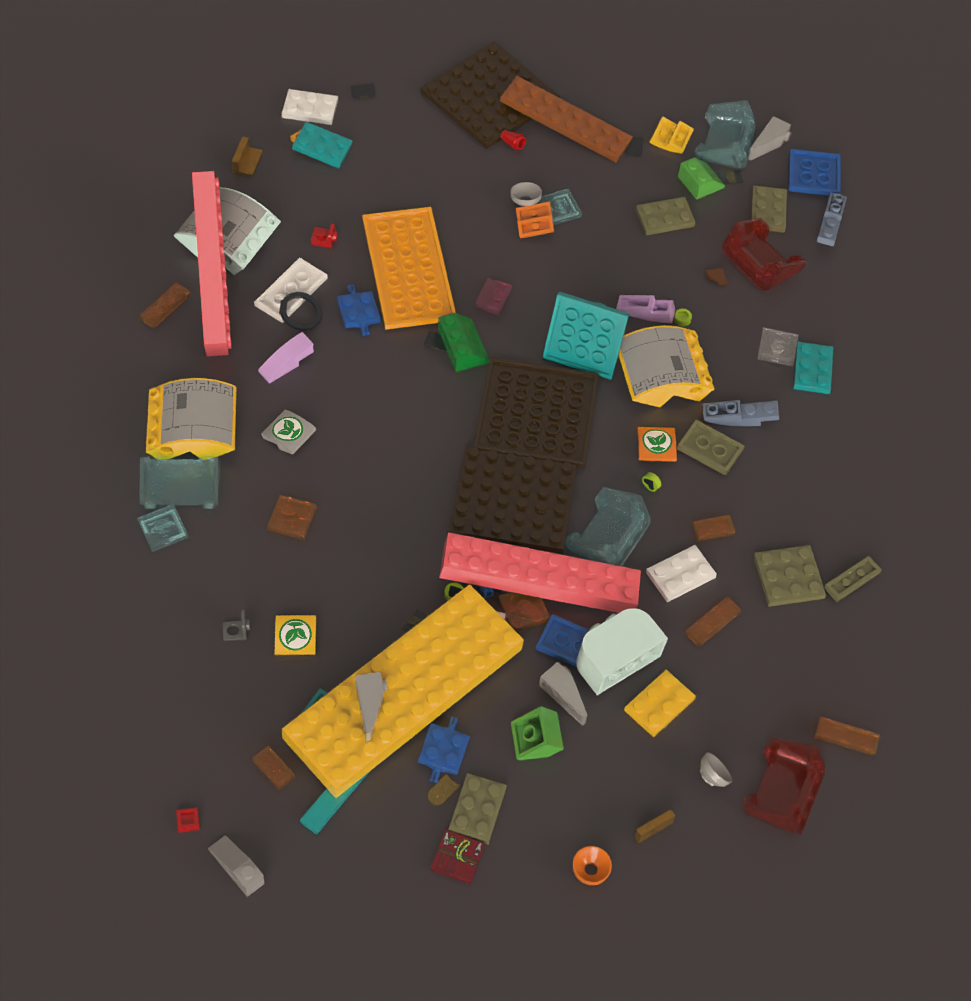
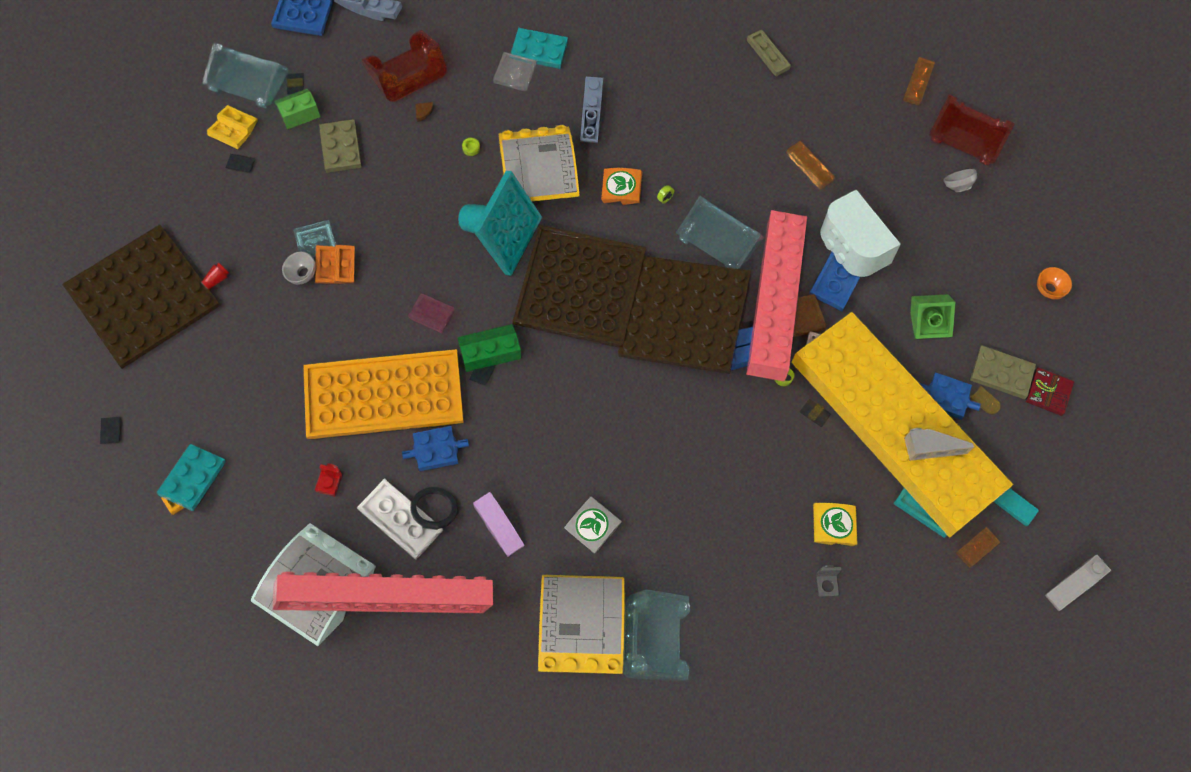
camera: 85 degrees left, 10 degrees up
clear light blue tile [137,504,189,552] -> none
clear orange plate [139,282,190,329] -> none
red tile [176,807,200,833] -> none
pearl gold panel [232,136,263,177] -> none
clear orange plate [267,495,317,540] -> none
white plate [282,89,338,125] -> none
dark orange plate [500,76,633,163] -> none
light grey slope [539,662,587,726] -> none
lavender slope [616,295,675,323] -> none
yellow plate [624,670,696,737] -> none
pearl gold tile [634,810,676,844] -> none
white plate [646,545,717,602] -> none
olive plate [677,420,745,476] -> none
clear orange plate [692,515,735,541] -> none
light grey slope [748,116,791,160] -> none
olive plate [750,185,787,233] -> none
olive plate [753,545,826,607] -> none

